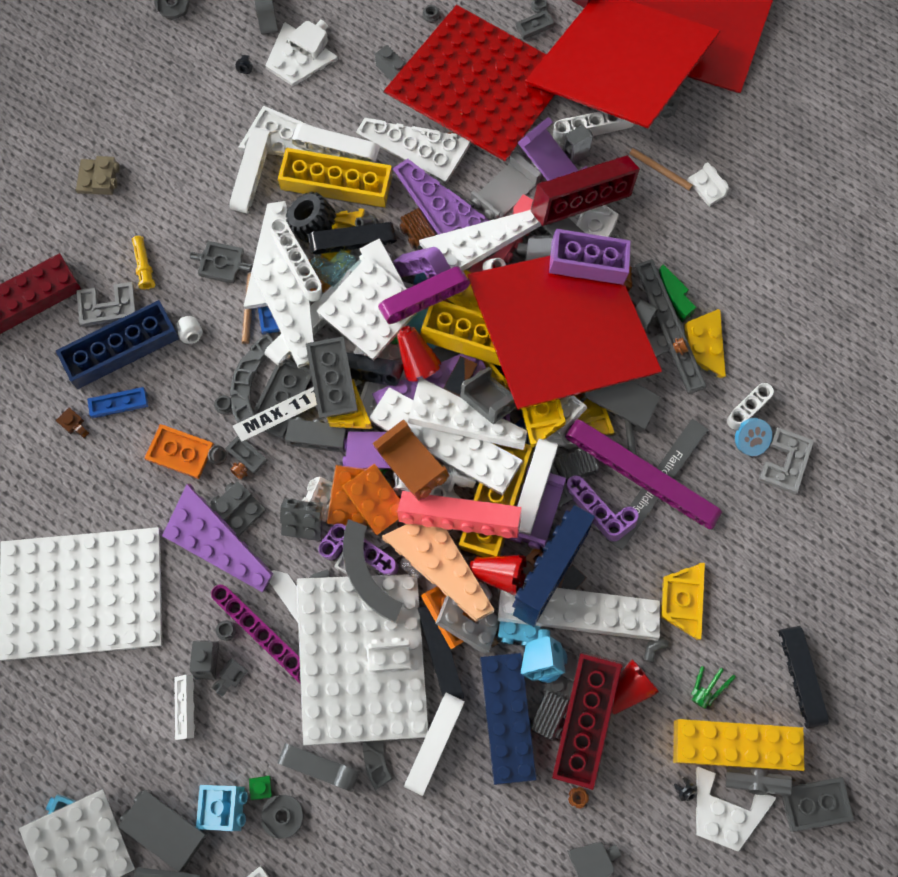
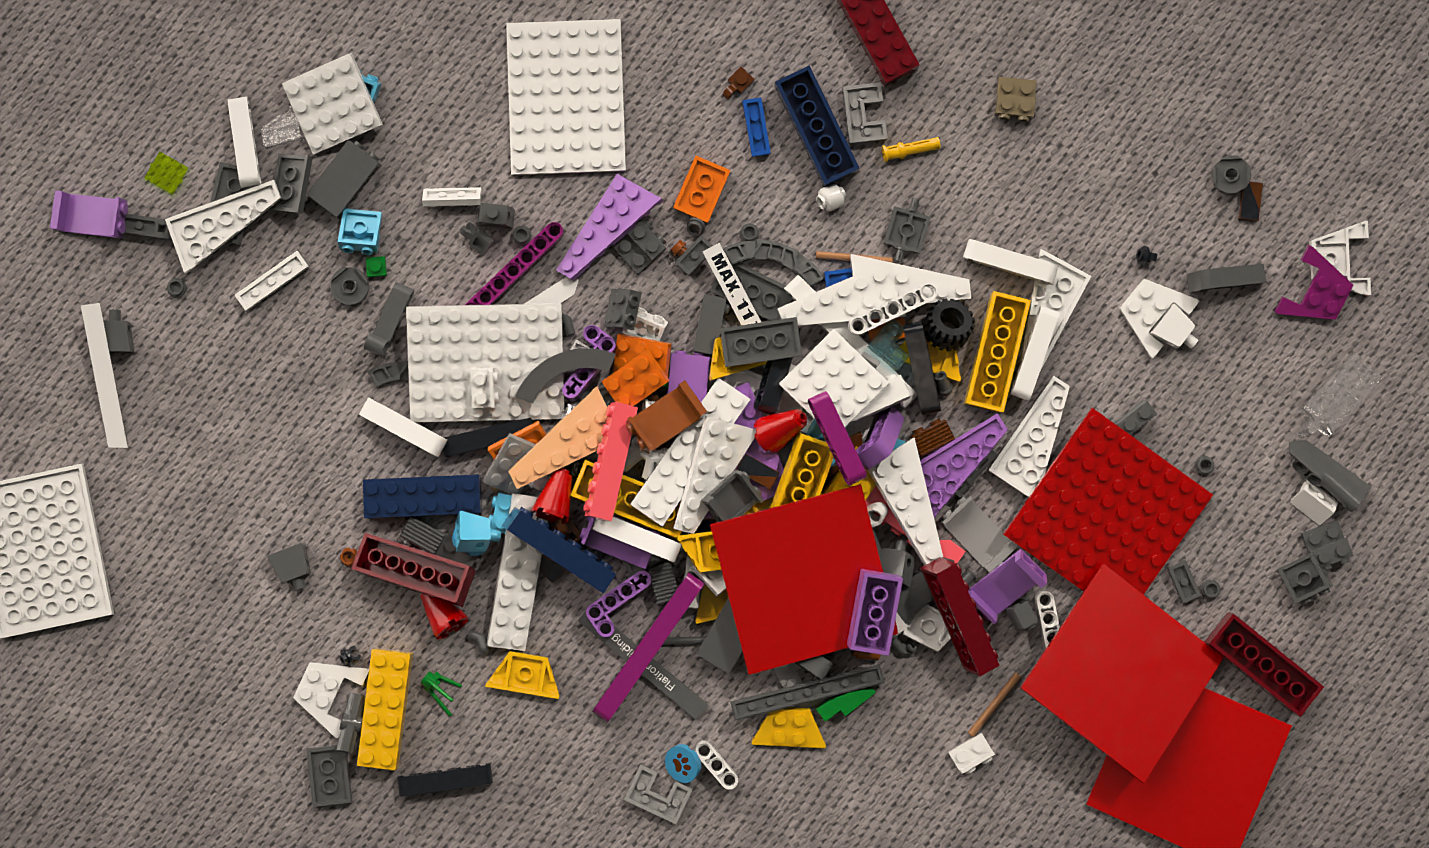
camera: 90 degrees right, 15 degrees up
dark orange plate [673,337,688,356] -> none

